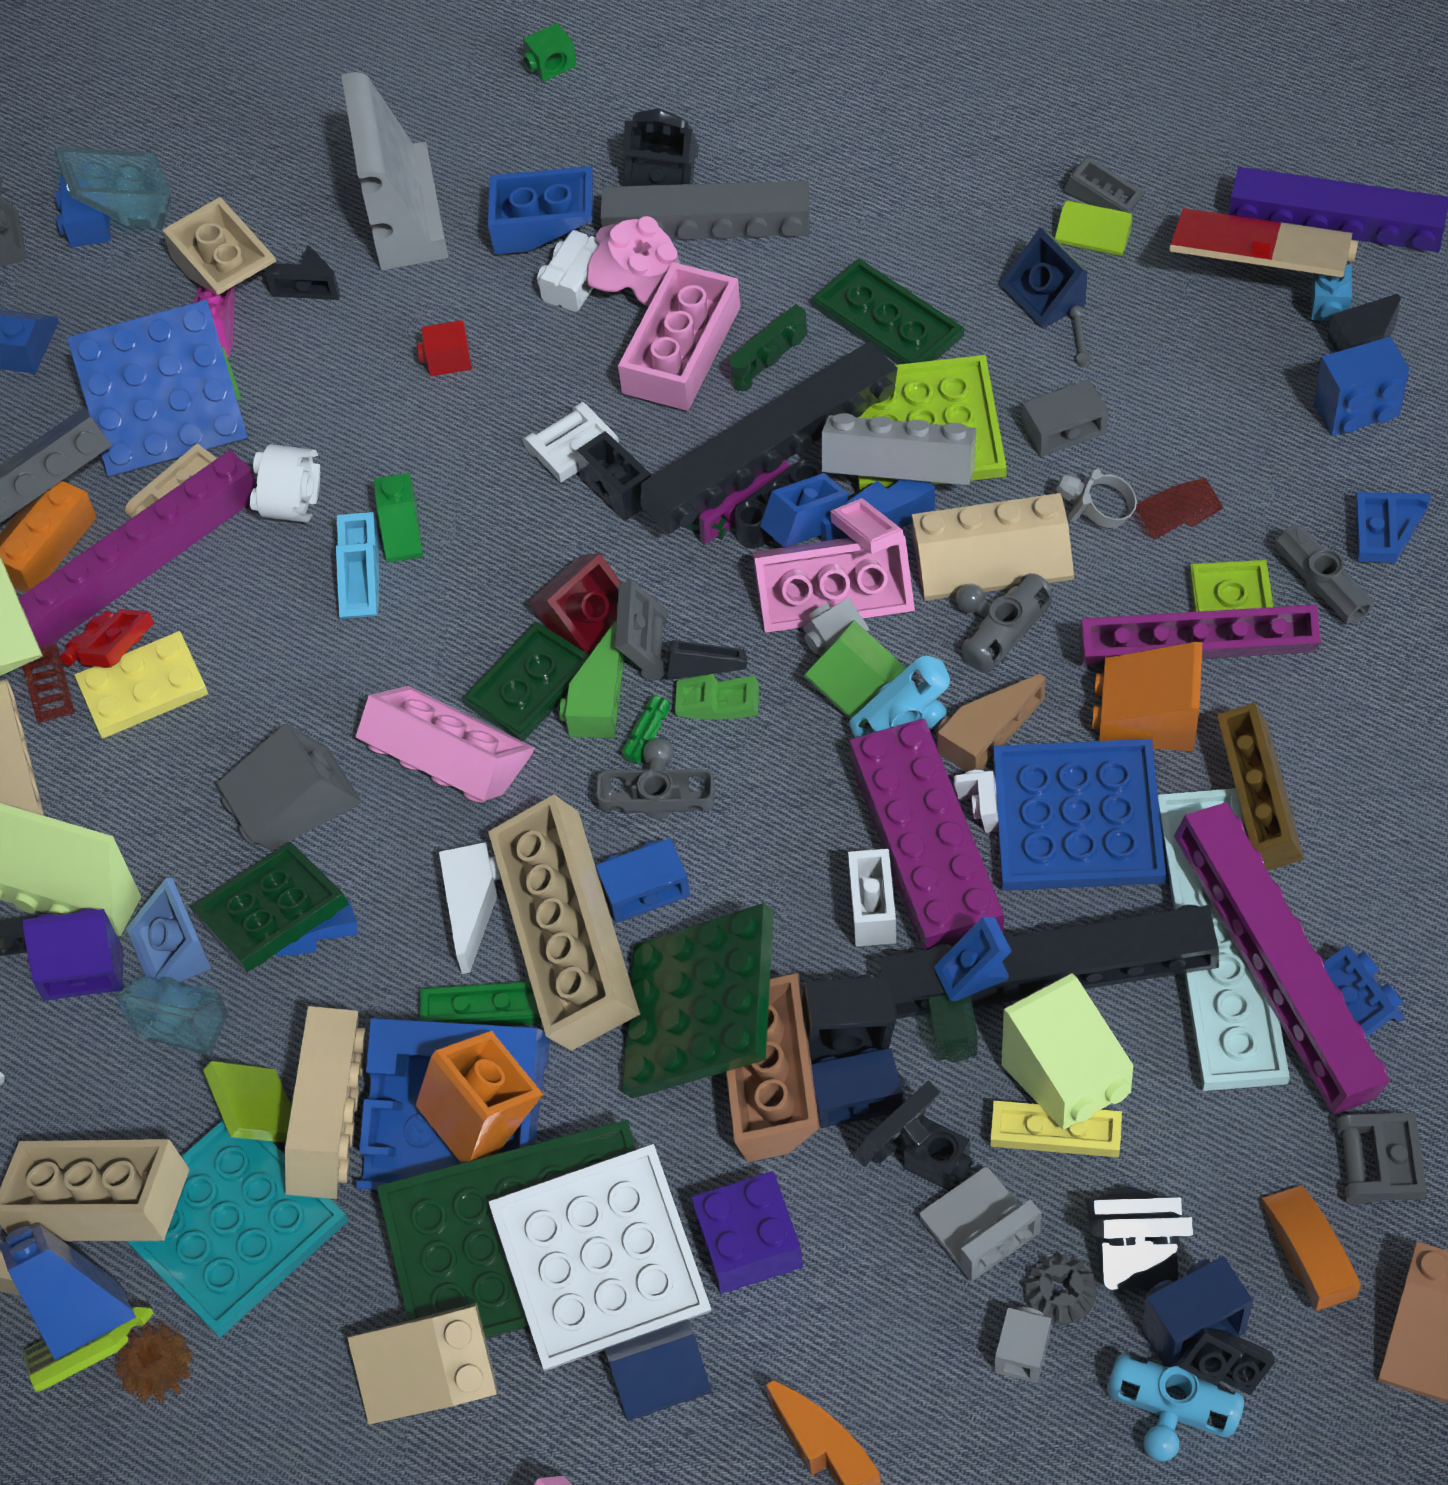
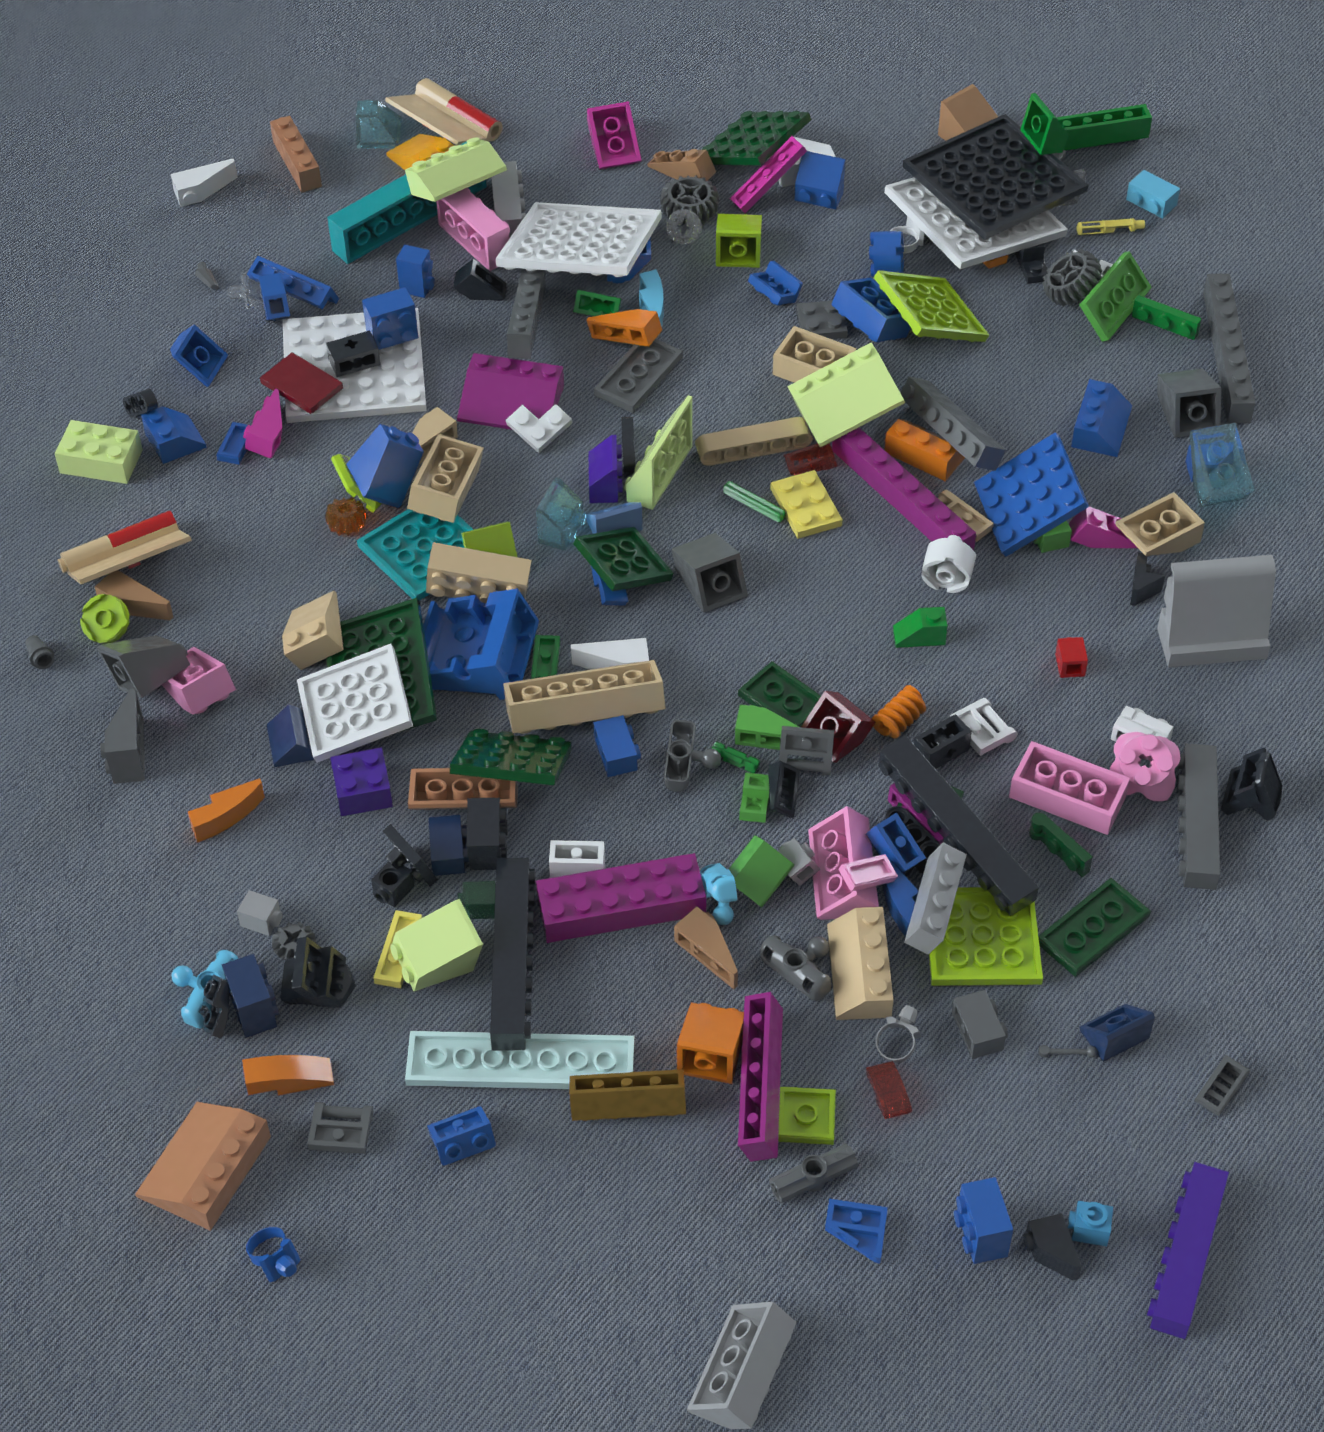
camera: 90 degrees right, 5 degrees down
red plate [60,609,154,668] -> none
medium azure slope [336,512,379,619] -> none
bright pink slope [356,686,535,802] -> none
orange slope [415,1031,544,1164] -> none
blue slope [488,166,593,254] -> none
light grey bracket [920,1167,1042,1282] -> none
blue slope [934,916,1012,1001] -> none
white bracket [954,770,999,833] -> none
blue plate [993,739,1166,891] -> none
lime slope [1055,201,1133,256] -> none
door [1170,208,1358,277] -> none
magenta brick [1174,802,1390,1115] -> none
none -> axle [723,481,786,523]
none -> orange piece [872,685,926,738]

